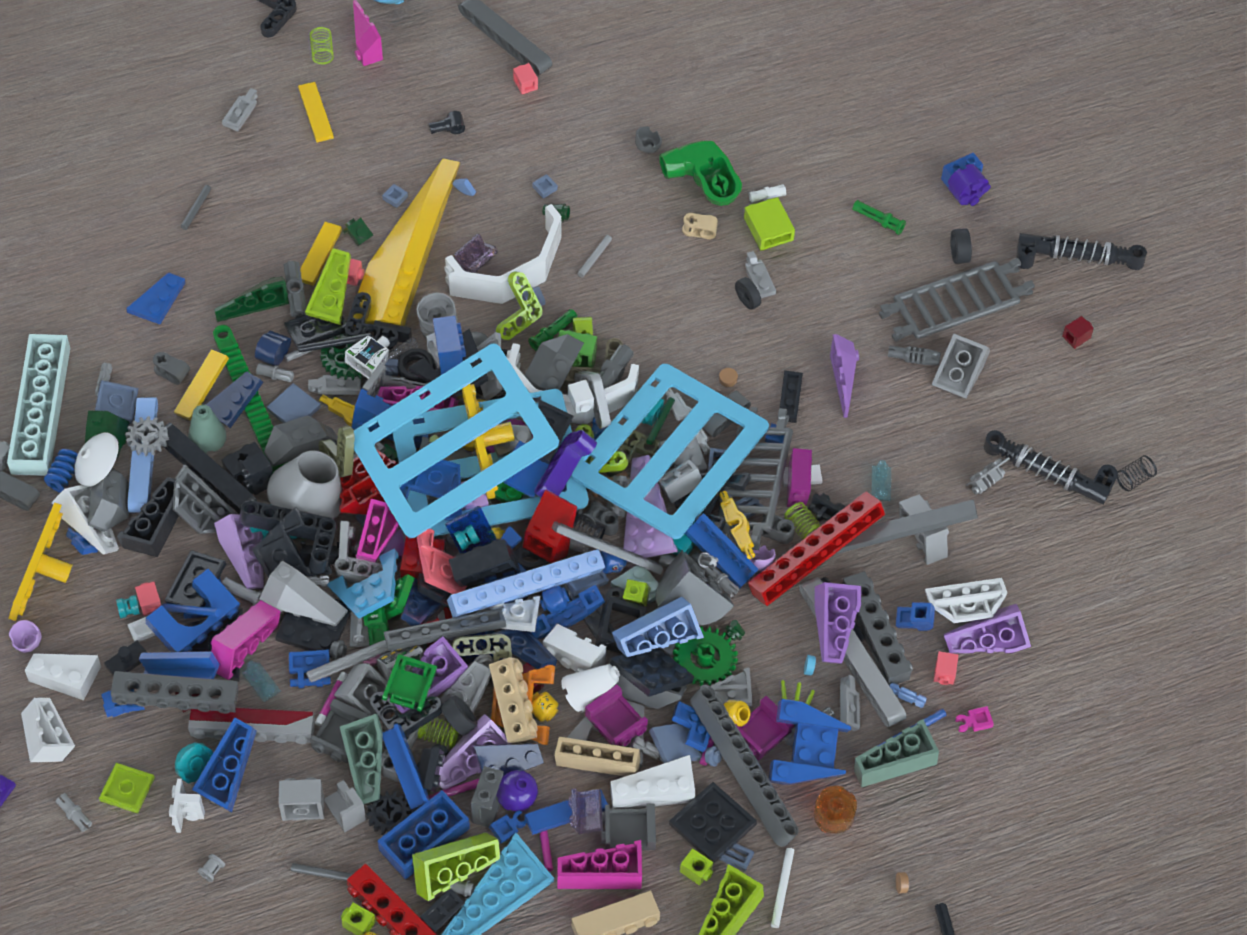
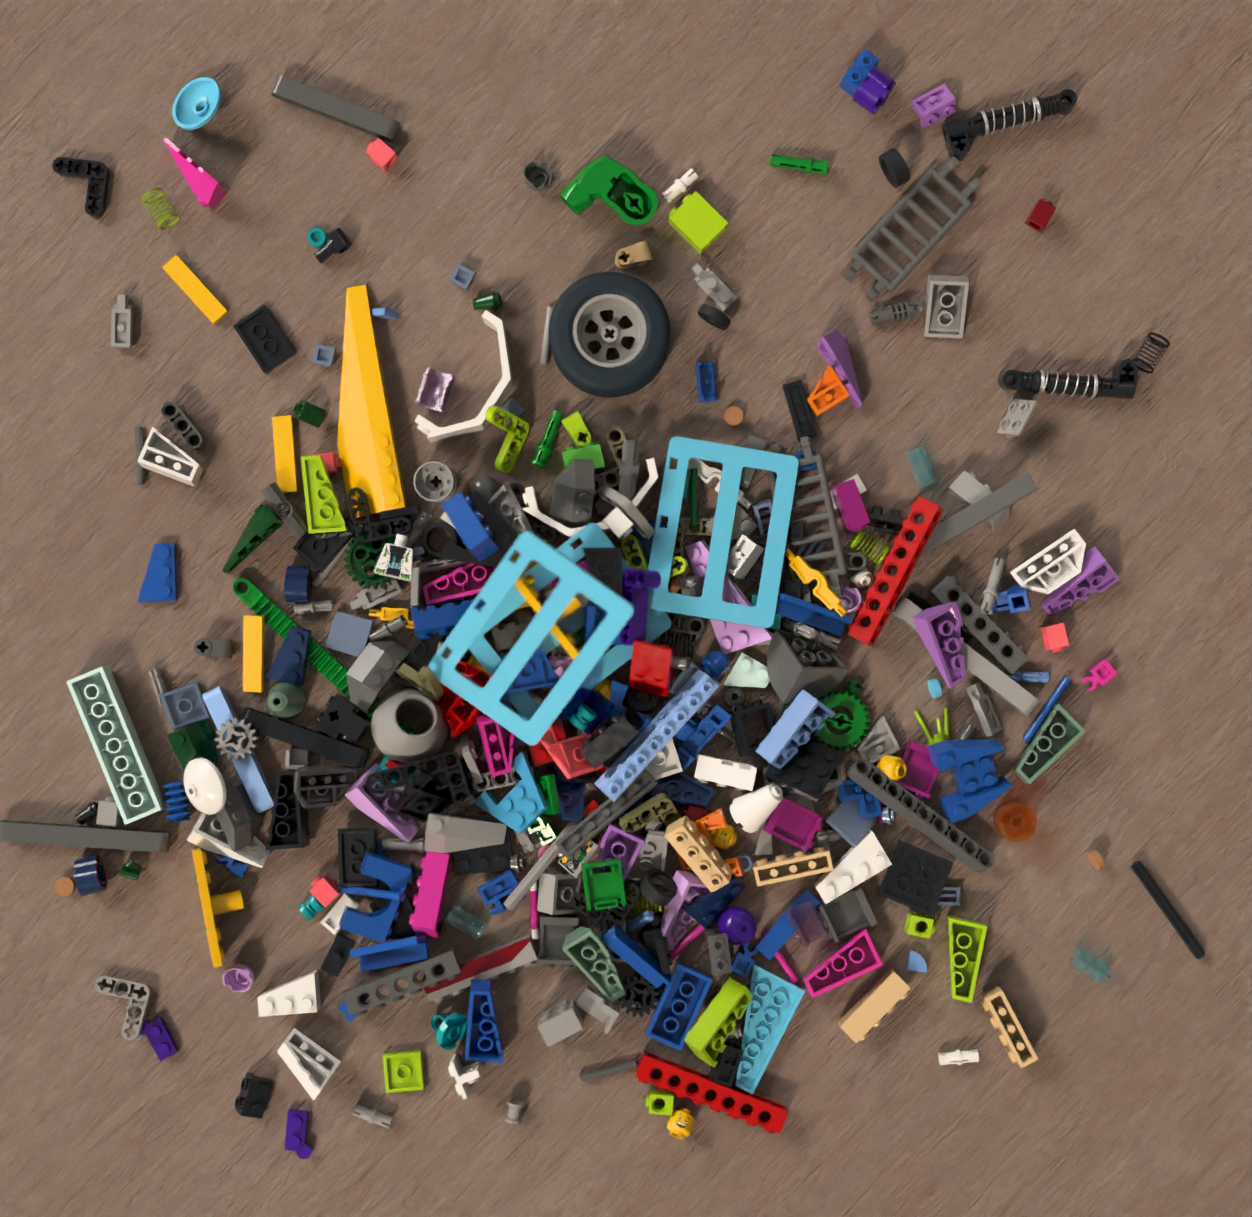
camera: 20 degrees left, 30 degrees up
black bar [298,333,372,353] -> none
tile [551,521,663,574] -> none
lime brick [623,579,651,607] -> none
white bar [771,848,794,928] -> none
none -> white wedge [137,426,203,487]
none -> dark grey beam [161,401,207,451]
none -> black tile [233,305,297,374]
none -> teal tile [307,228,327,248]
none -> dark grey pin [369,615,408,642]
none -> black wheel [549,271,671,398]
none -> medium blue axle [626,910,655,933]
none -> blue hinge [695,361,717,403]
none -> sand blue plate [735,853,753,872]
none -> orange wing [807,365,850,417]
none -> white plate [850,567,872,588]
none -> medium blue tile [907,950,927,973]
none -> medium lavender bracket [911,84,956,128]
none -> light grey pin [980,558,1006,614]

